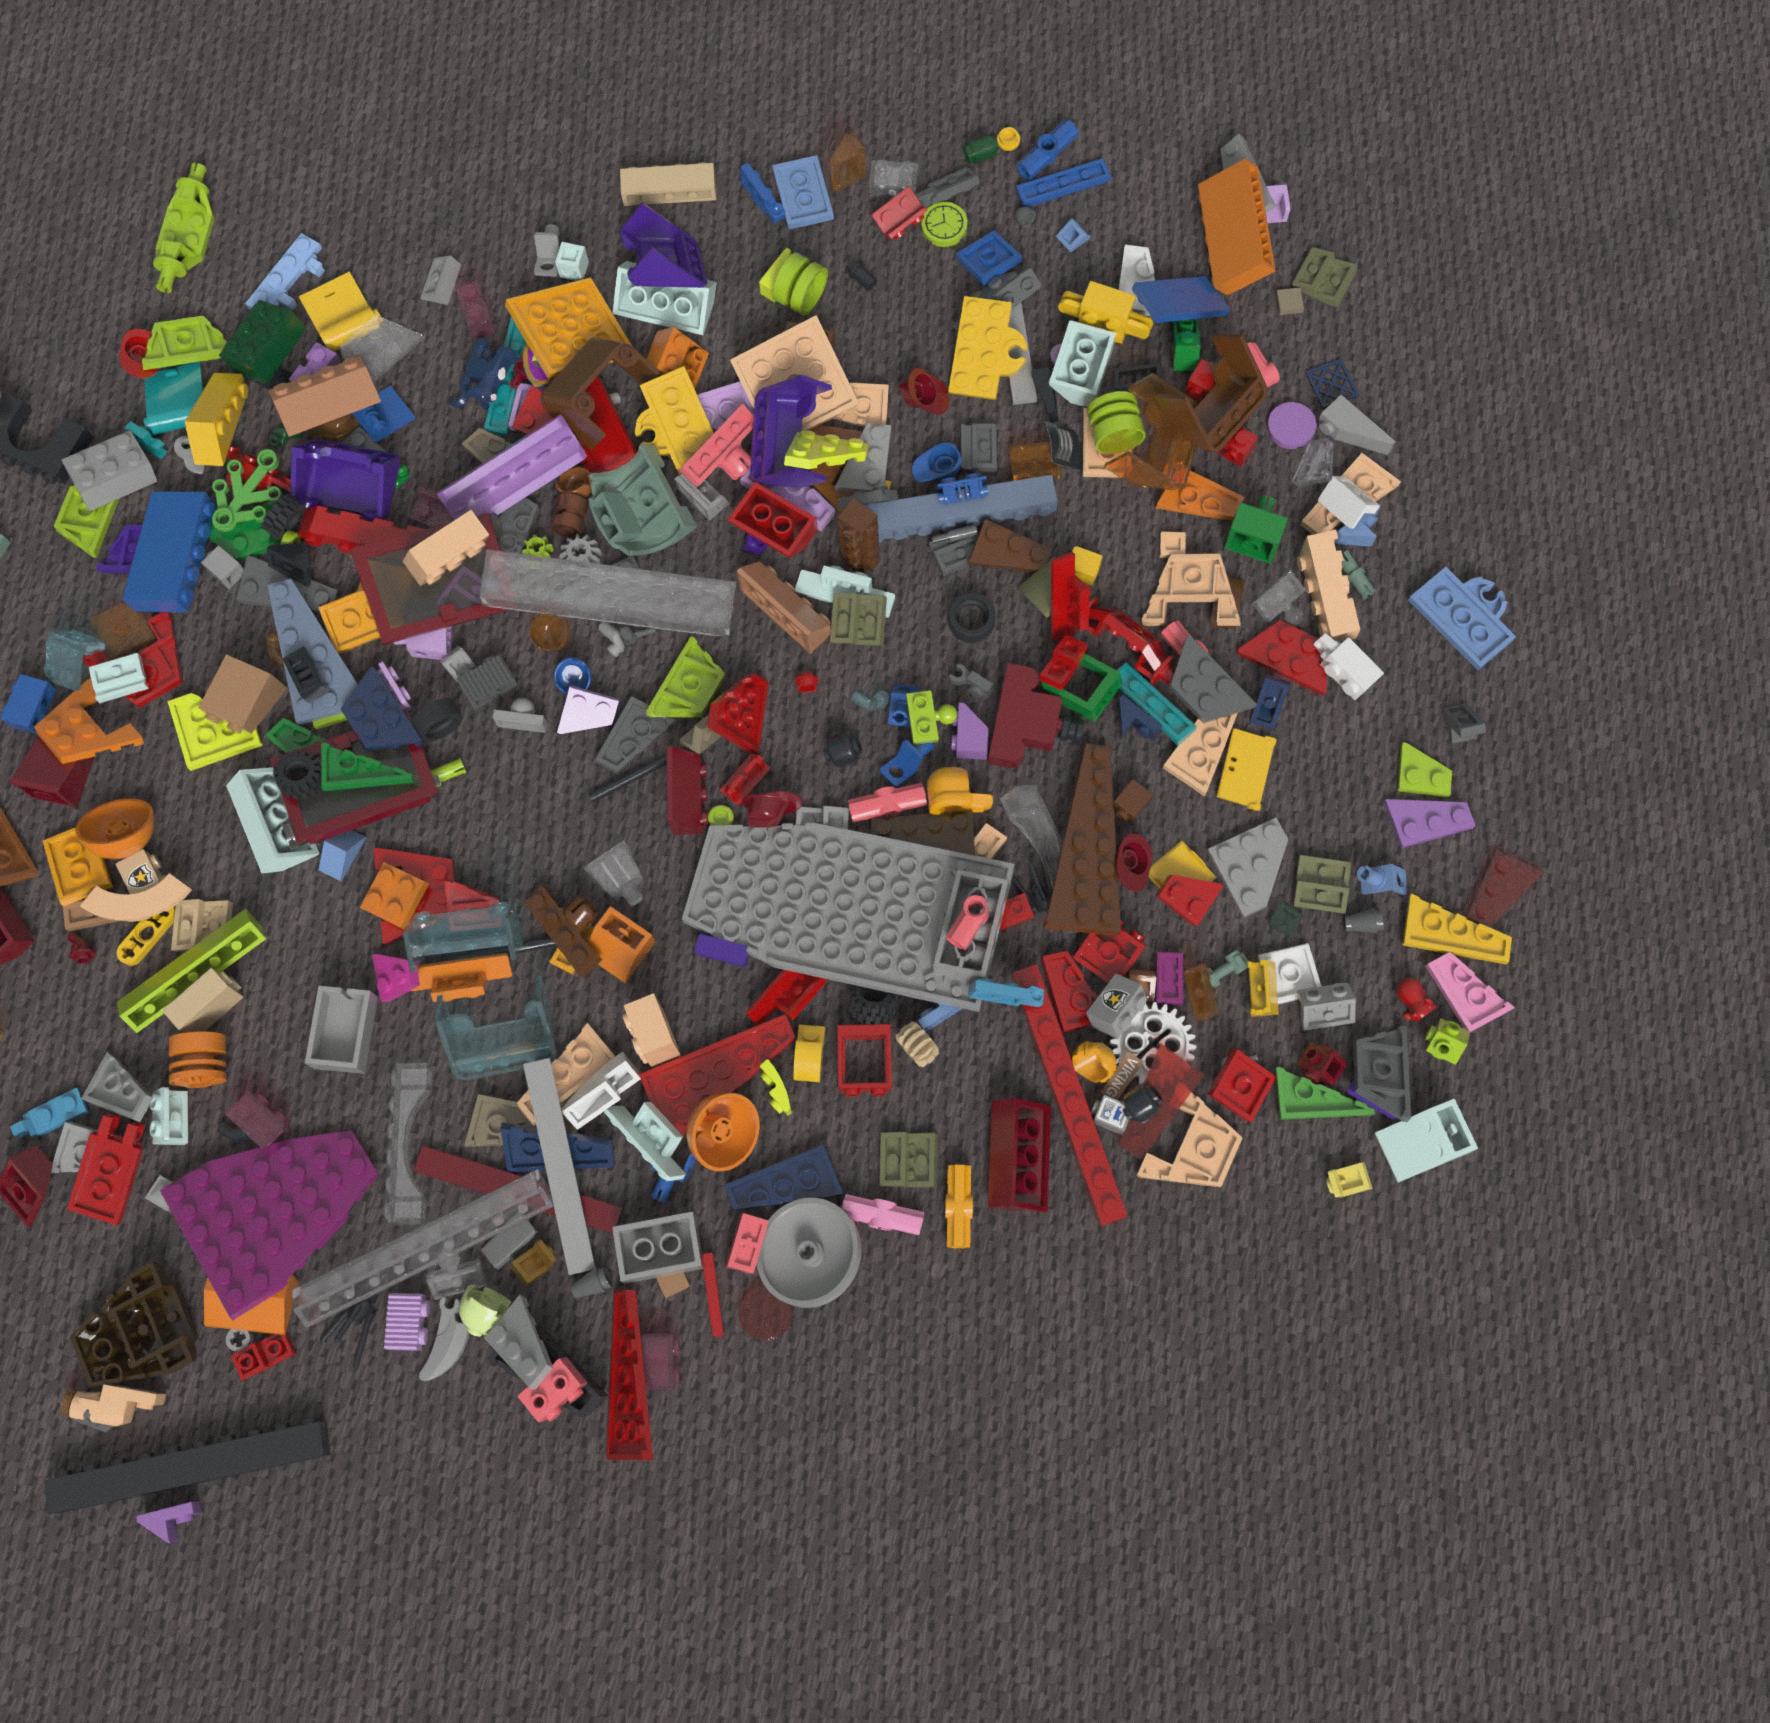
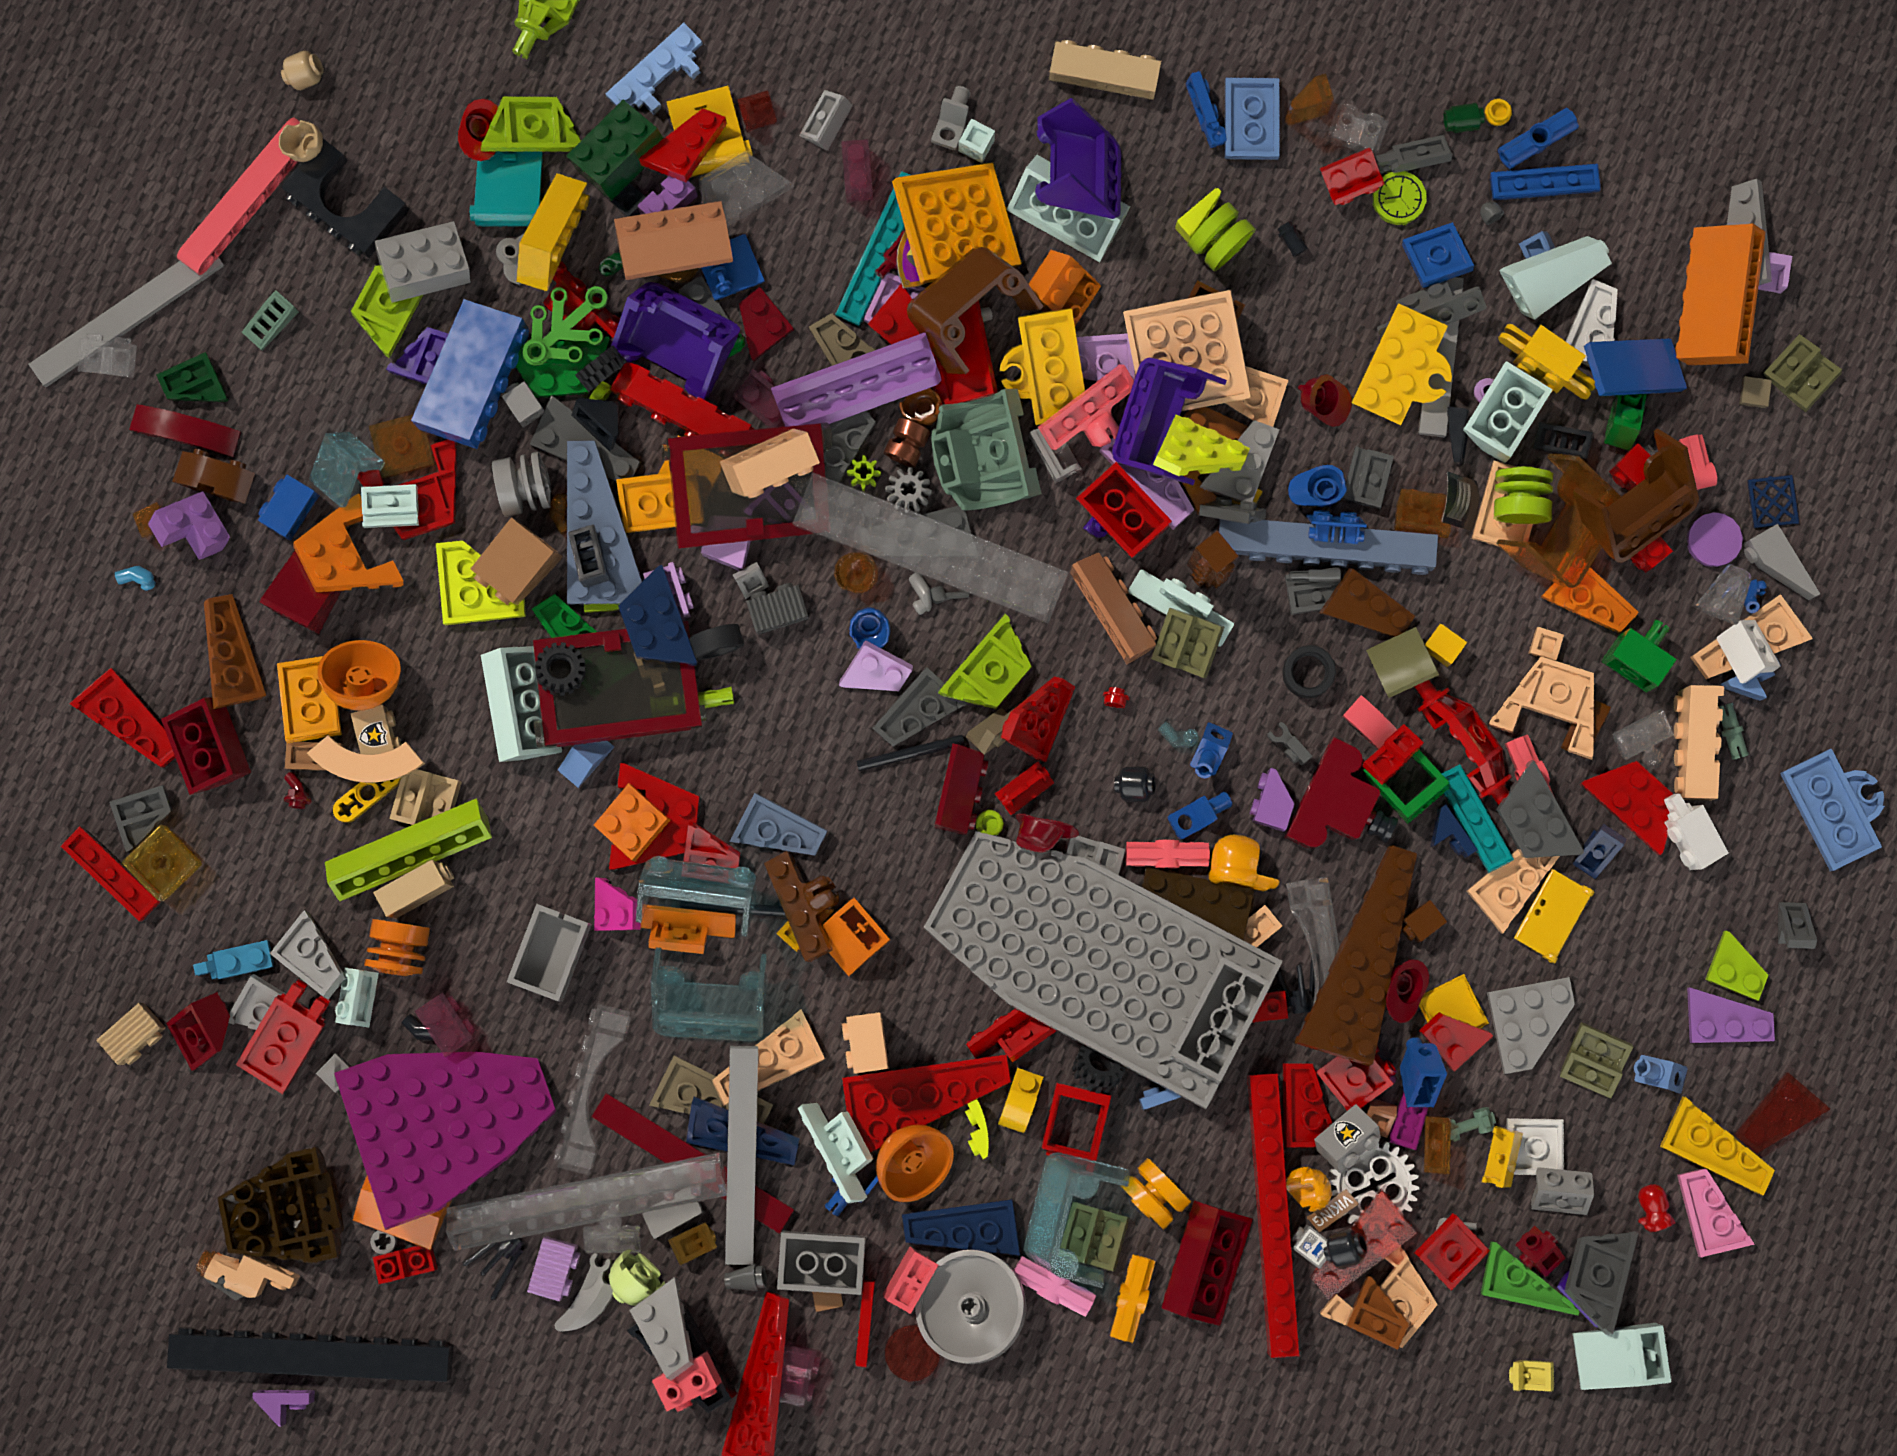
camera: 10 degrees right, 10 degrees up
teal plate [124,421,167,459] -> none
green wing [321,743,414,791] -> none
dark blue animal [450,337,520,409] -> none
light grey tile [493,697,548,733] -> none
white slope [561,1051,641,1130] -> none
clear torso [583,840,644,906] -> none
dark purple slope [694,934,749,968] -> none
tan gear [896,1022,939,1067] -> none
lime plate [906,690,957,745] -> none
coral piece [946,895,989,950] -> none
dark azure hinge [968,978,1044,1007] -> none
red bracket [1051,552,1090,642] -> none
clear green tile [1268,902,1304,938] -> none
dark grey cone [1345,908,1384,934] -> none
lime brick [1425,1018,1470,1065] -> none
none -> light grey wheel [492,452,551,517]
none -> red wing [639,108,727,183]
none -> sand blue wing [730,793,828,855]
none -> clear red panel [737,91,777,132]
none -> dark red wing [739,287,794,362]
none -> clear light blue windscreen [1024,1153,1129,1288]
none -> light orange wheel [1120,1158,1191,1230]
none -> coral slope [1342,695,1397,750]
none -> dark orange wing [1345,1276,1409,1350]
none -> blue torso [1400,1038,1447,1107]
none -> light aqua slope [1499,236,1611,319]
none -> blue arm [1742,579,1766,613]

